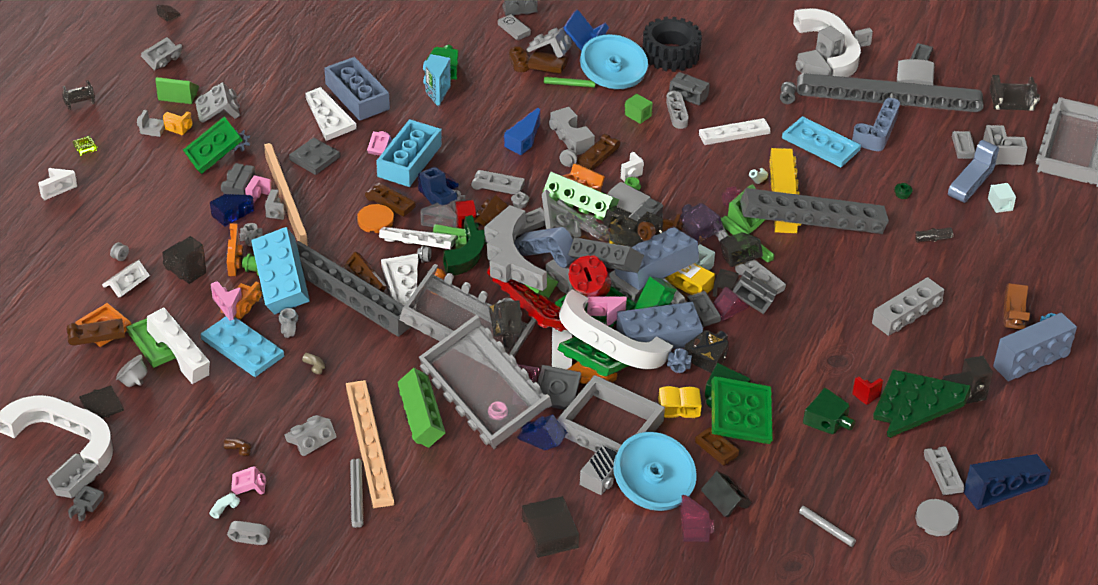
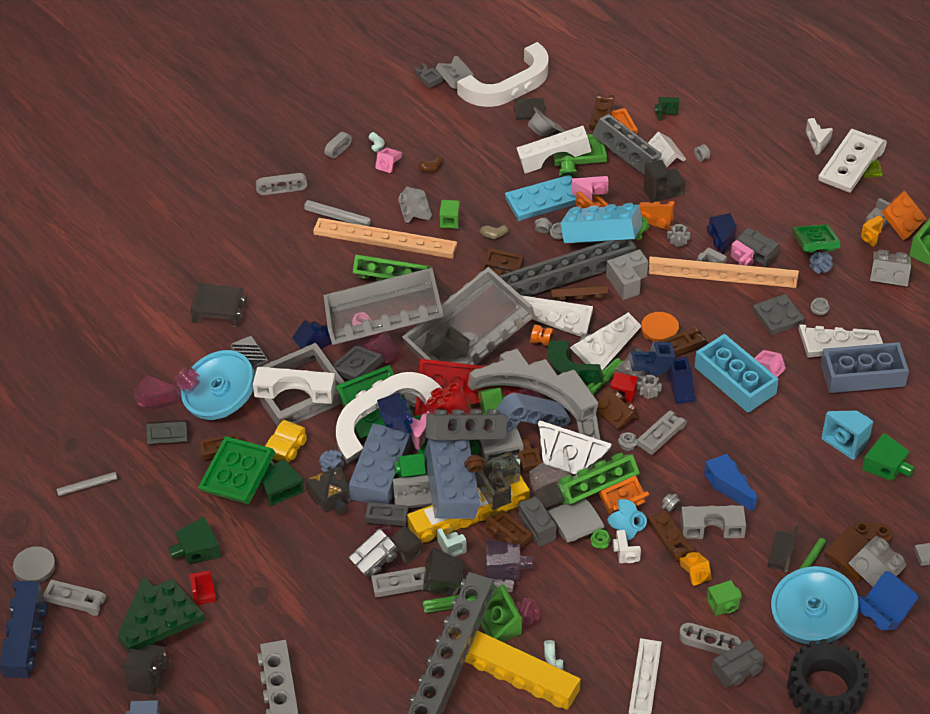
camera: 120 degrees right, 5 degrees up
none -> clear pink gear [176,368,200,392]
none -> white arch [253,367,336,404]
none -> light grey beam [255,173,307,195]
none -> clear blue slope [377,392,413,433]
none -> bright green brick [440,200,460,229]
none -> reddish brown slope [479,248,524,276]
none -> bright green brick [559,156,577,177]
none -> dark grey brick [592,114,662,175]
none -> light grey brick [606,249,648,300]
none -> medium azure plate [607,499,647,540]
none -> dark green bracket [654,97,679,121]
none -> light orange bracket [679,552,712,586]
none -> clear smoke panel [767,525,799,572]
none -> light grey plate [810,298,829,315]
none -> white hinge [819,129,887,193]
none -> orange plate [881,191,927,240]

